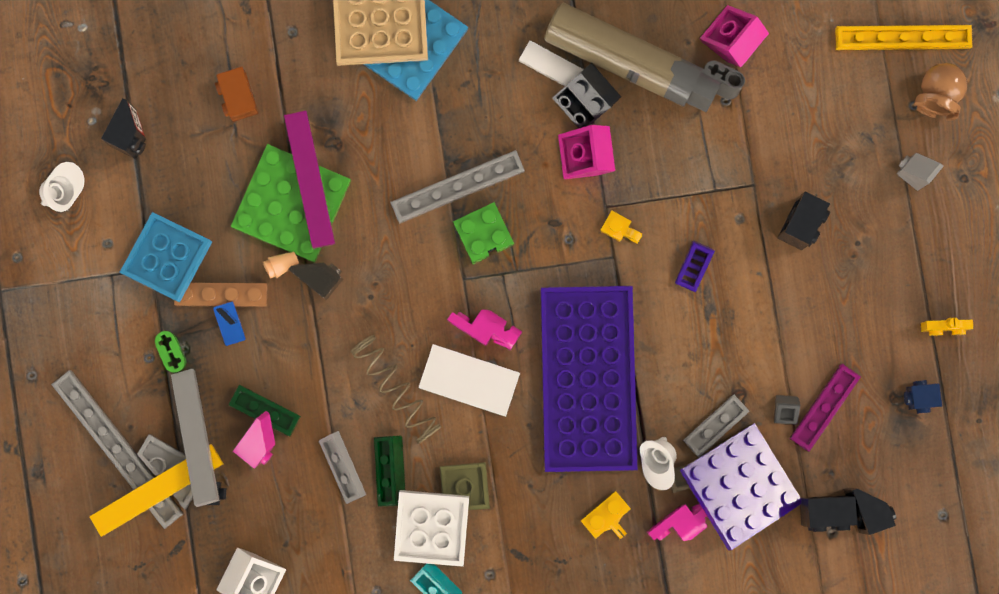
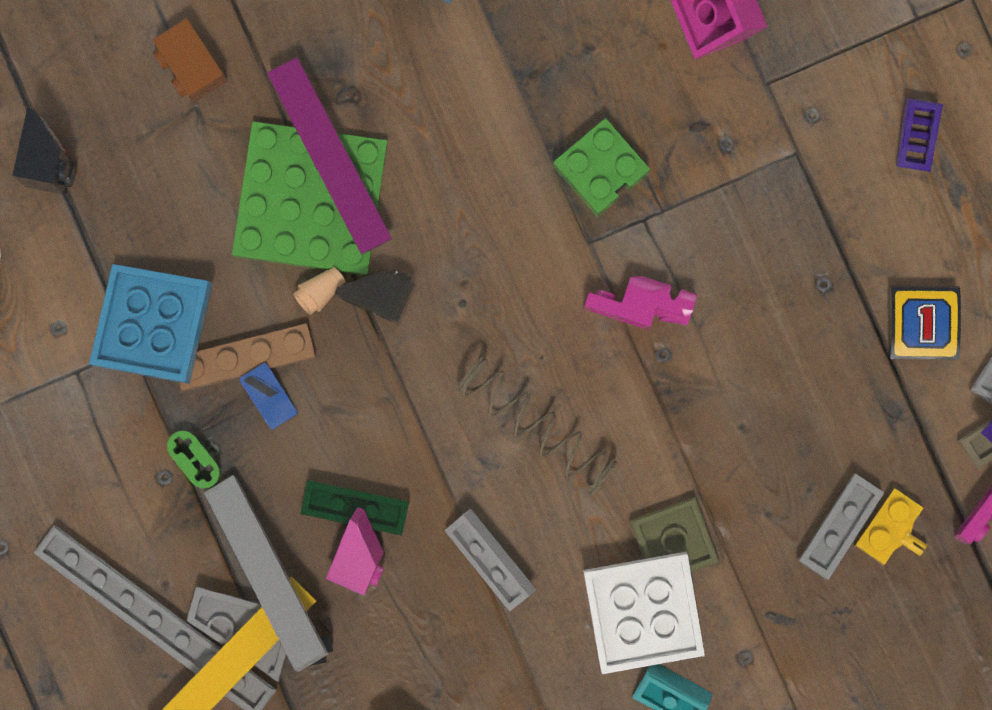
camera: 10 degrees left, 0 degrees up
dark green slope [374,436,405,507] -> none
light grey tile [390,150,525,224] -> none
white tile [419,344,520,417] -> none
dark purple plate [541,286,638,472] -> none
yellow plate [601,211,642,244] -> none
white piece [640,437,677,490] -> none
none -> light grey plate [798,474,884,580]
none -> slope [888,285,961,360]

